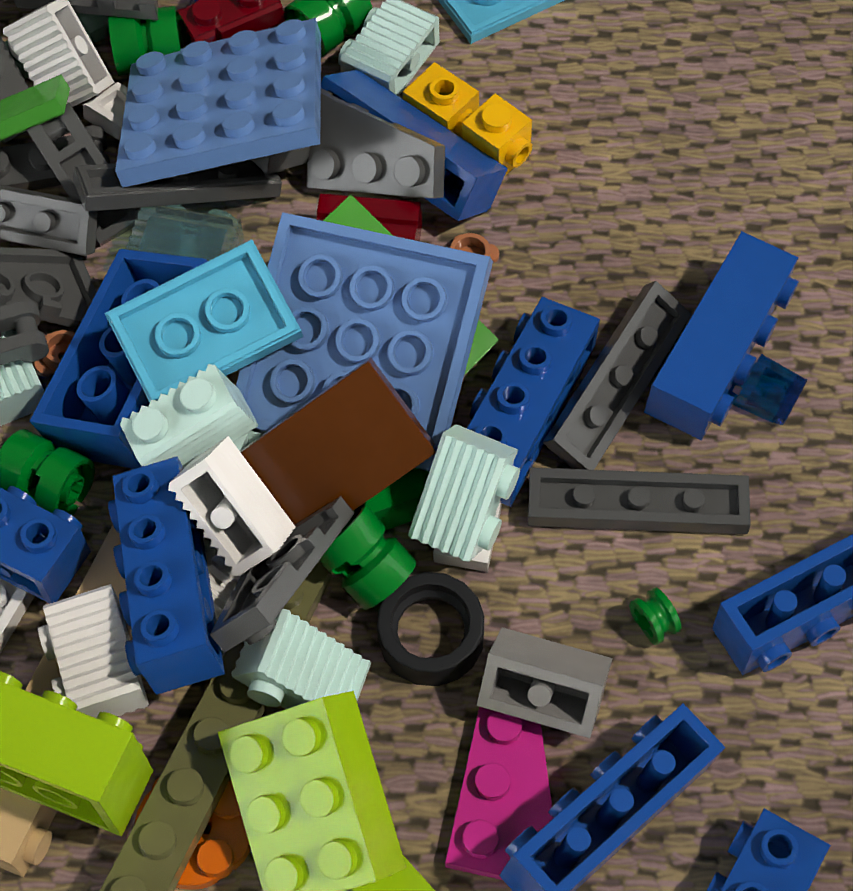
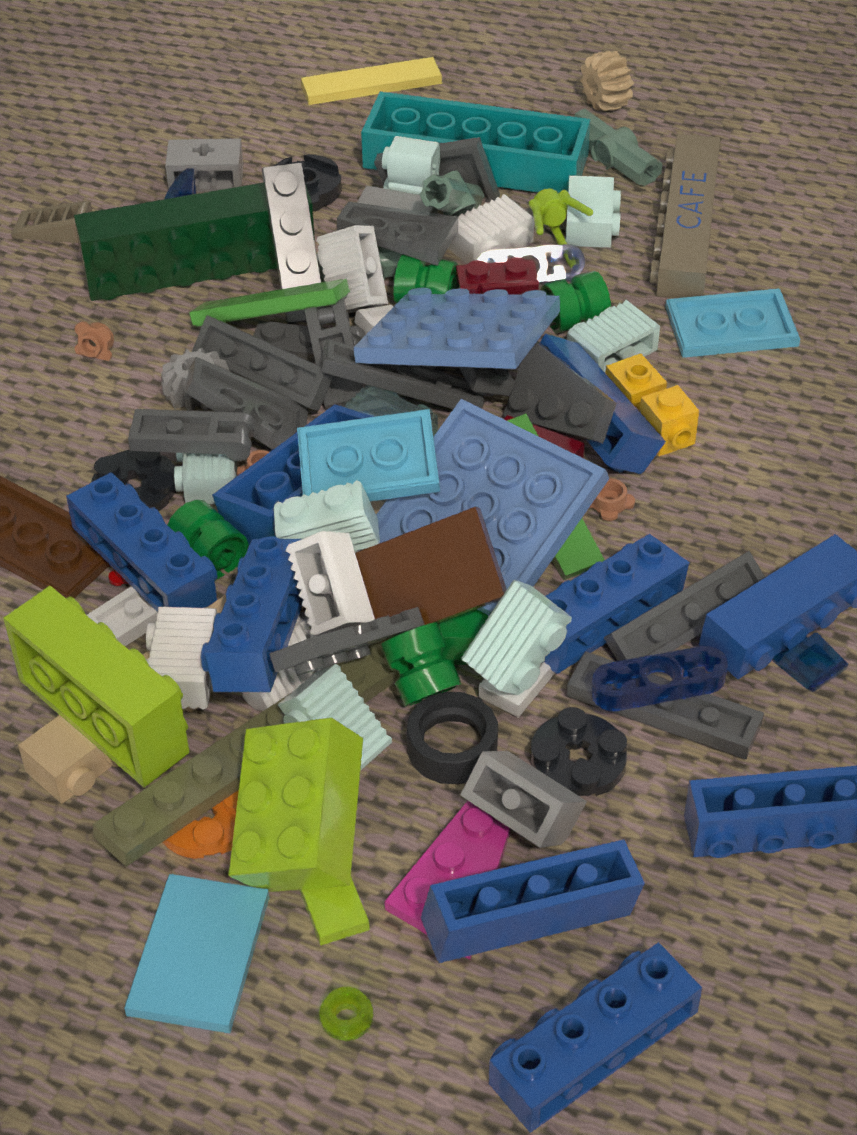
camera: 20 degrees right, 15 degrees down
green bush [629,587,682,645] -> none
none -> black plate [531,707,627,796]
none -> clear blue beam [591,646,728,711]

